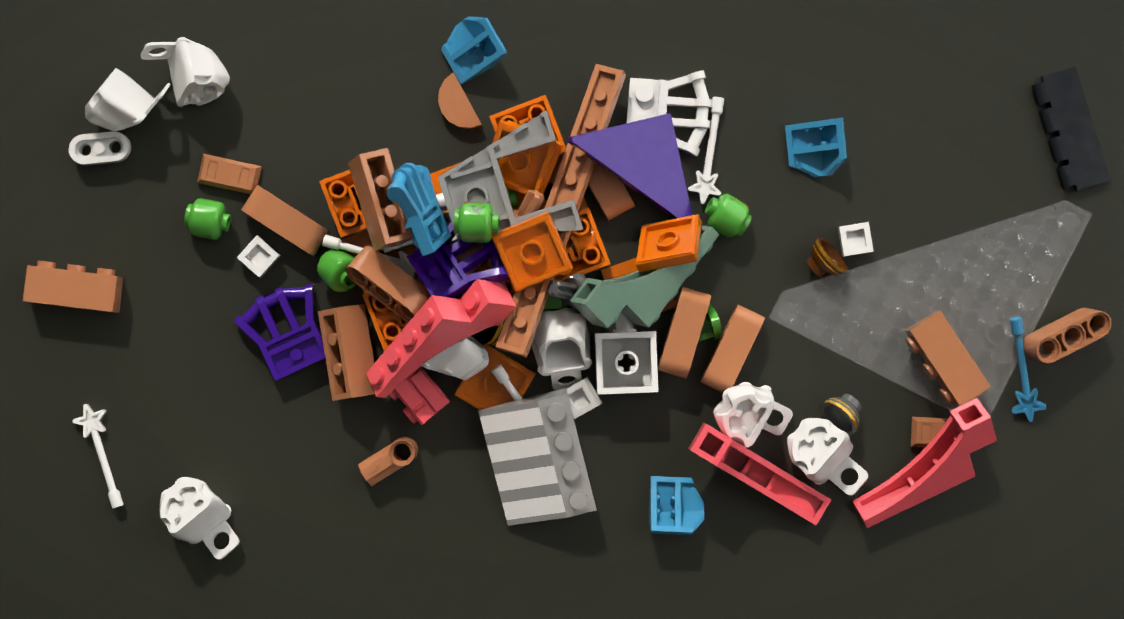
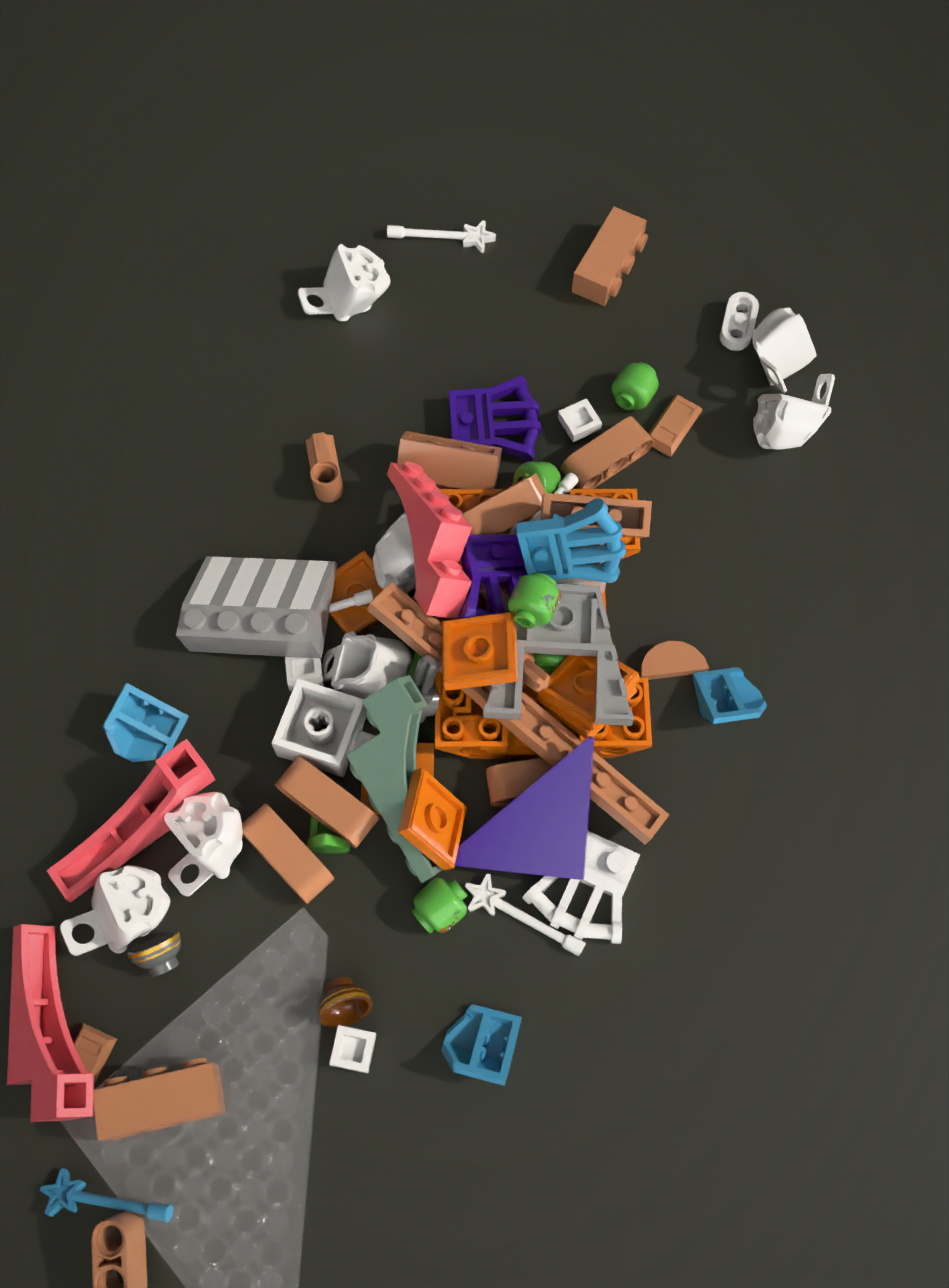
camera: 110 degrees right, 20 degrees down
coral brick [389,366,451,425] -> none

